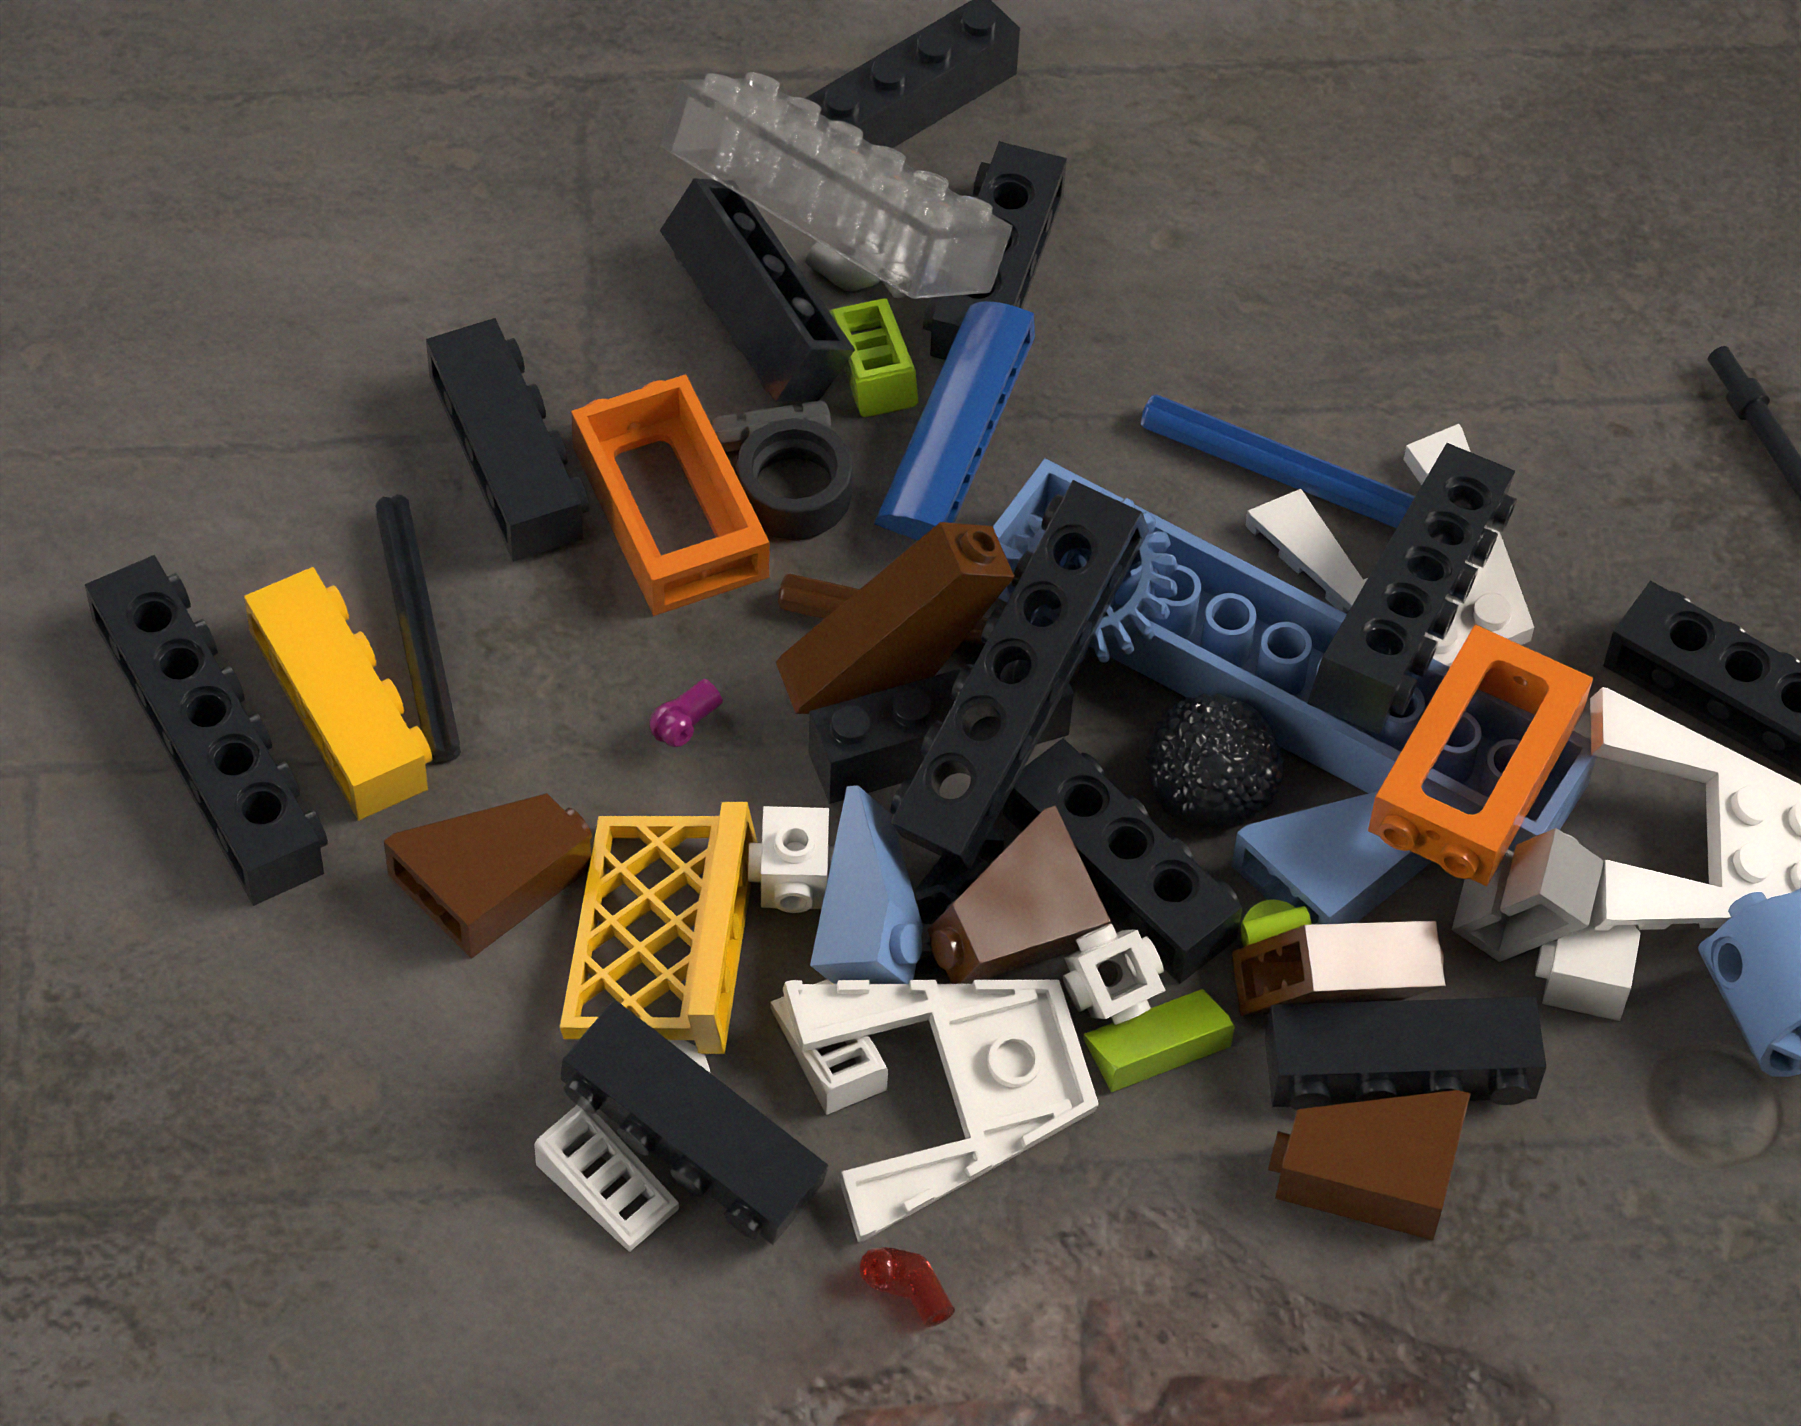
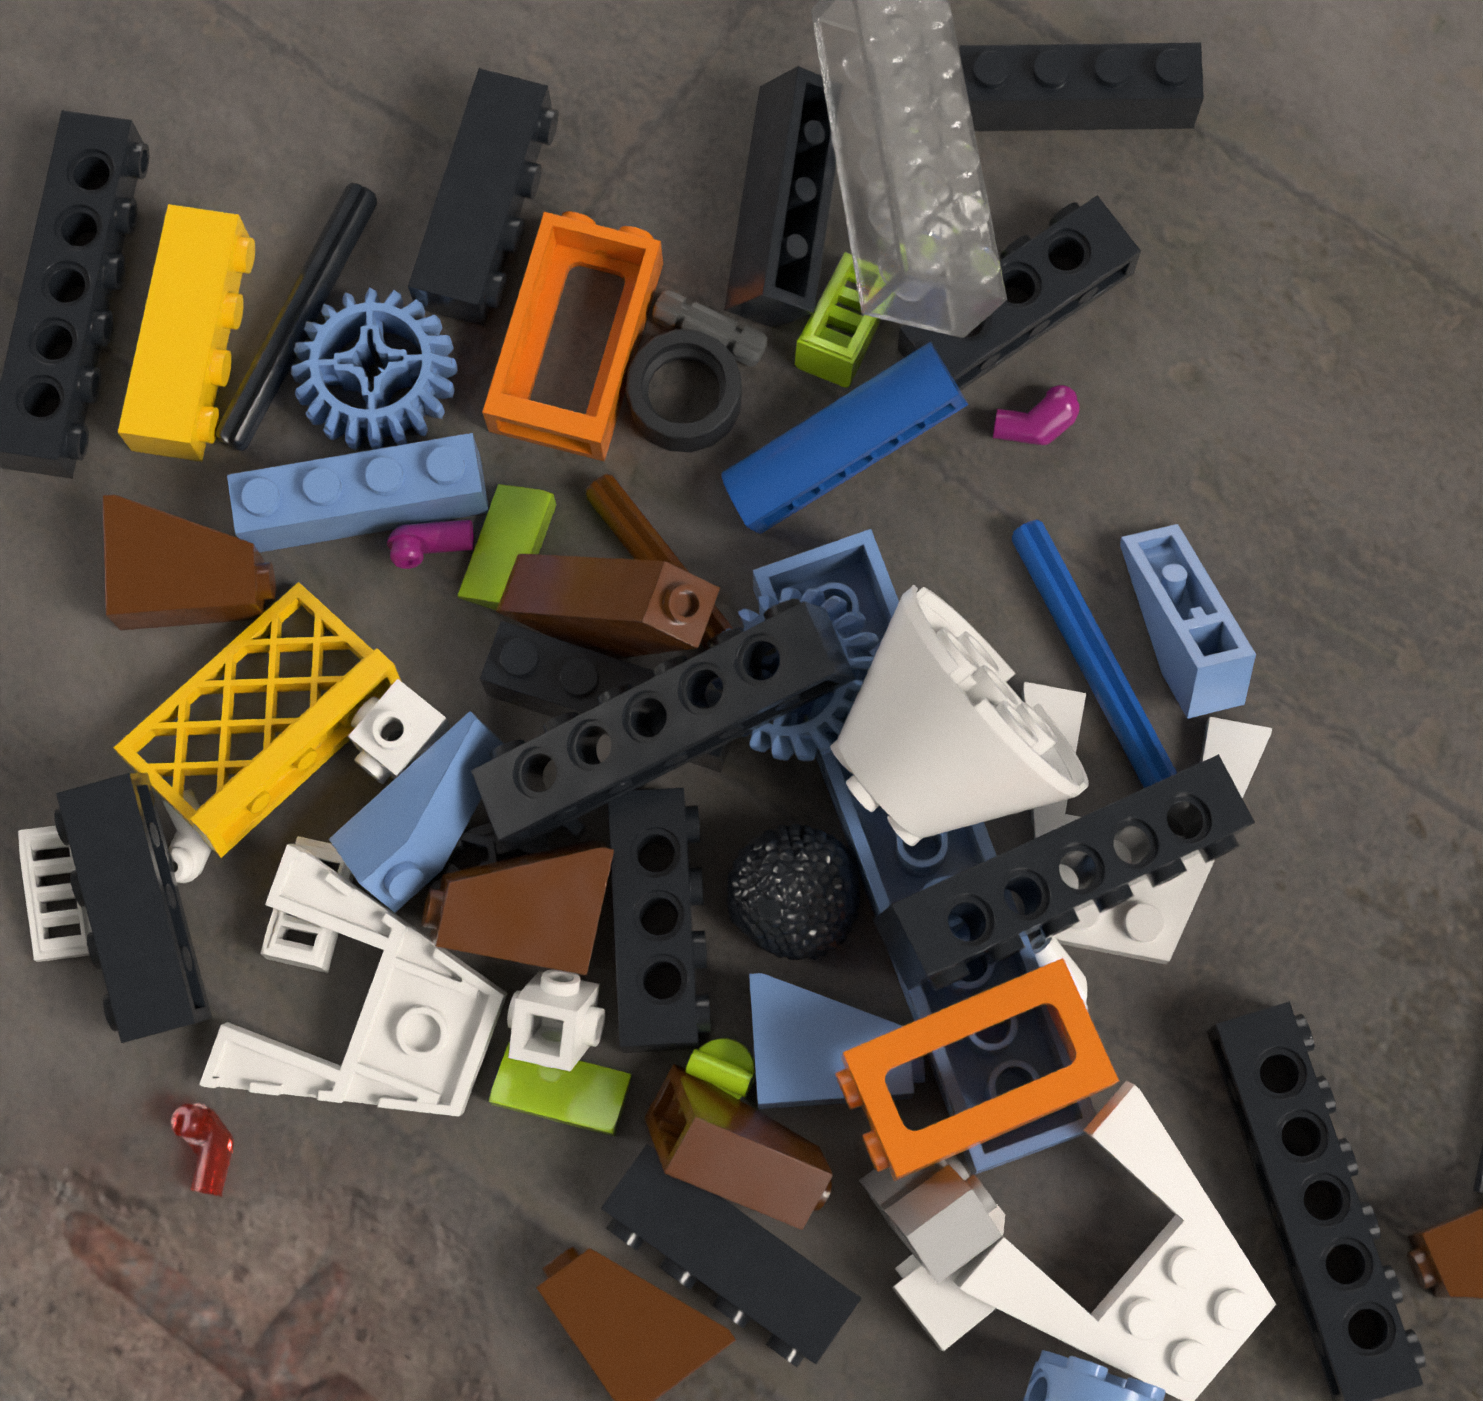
camera: 45 degrees right, 20 degrees up
none -> medium blue brick [227,433,489,552]
none -> medium blue gear [291,287,457,450]
none -> lime slope [458,484,556,610]
none -> white cone [830,585,1089,847]
none -> magenta arm [992,385,1080,445]
none -> medium blue slope [1120,524,1256,719]

